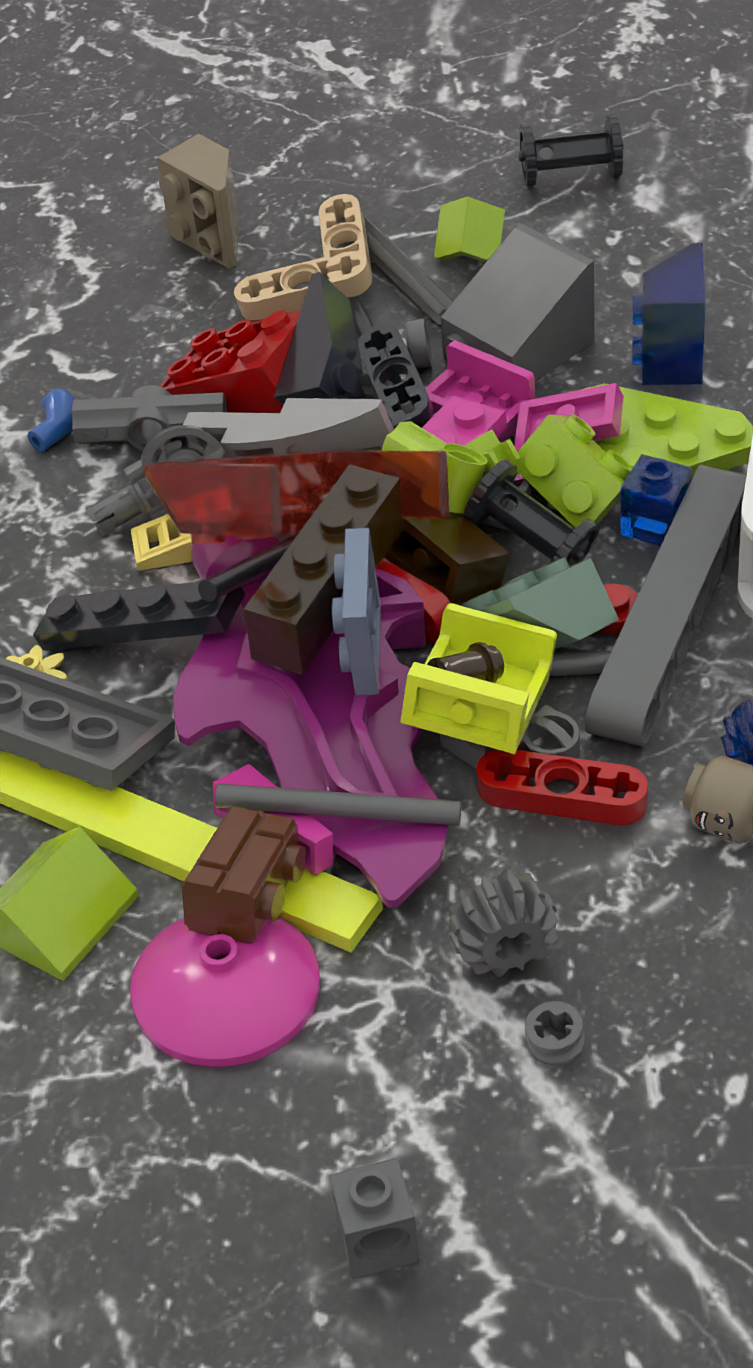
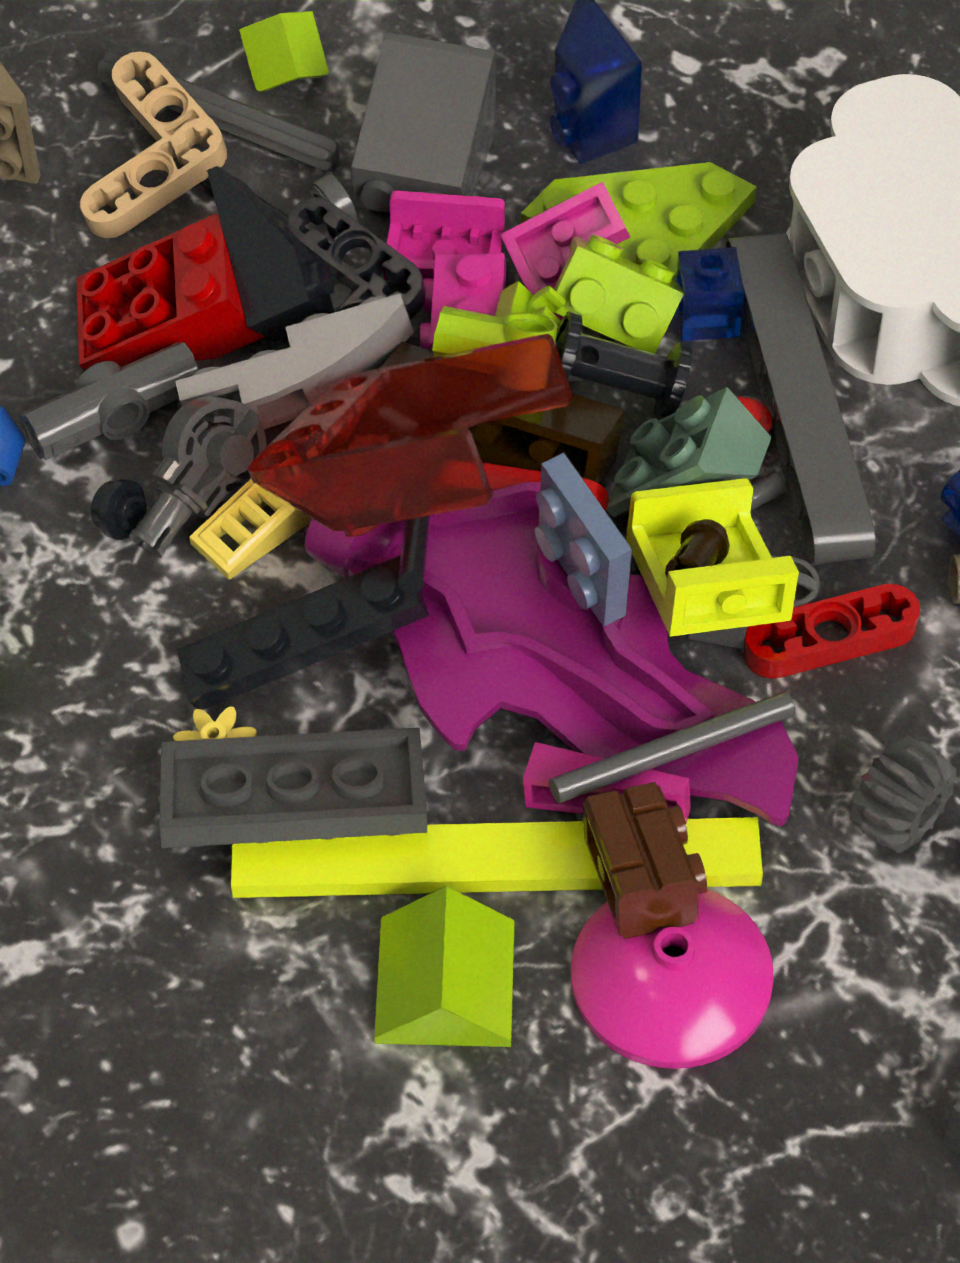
camera: 35 degrees left, 10 degrees up
dark brown brick [244,465,404,675] -> none
none -> black plate [91,479,147,540]

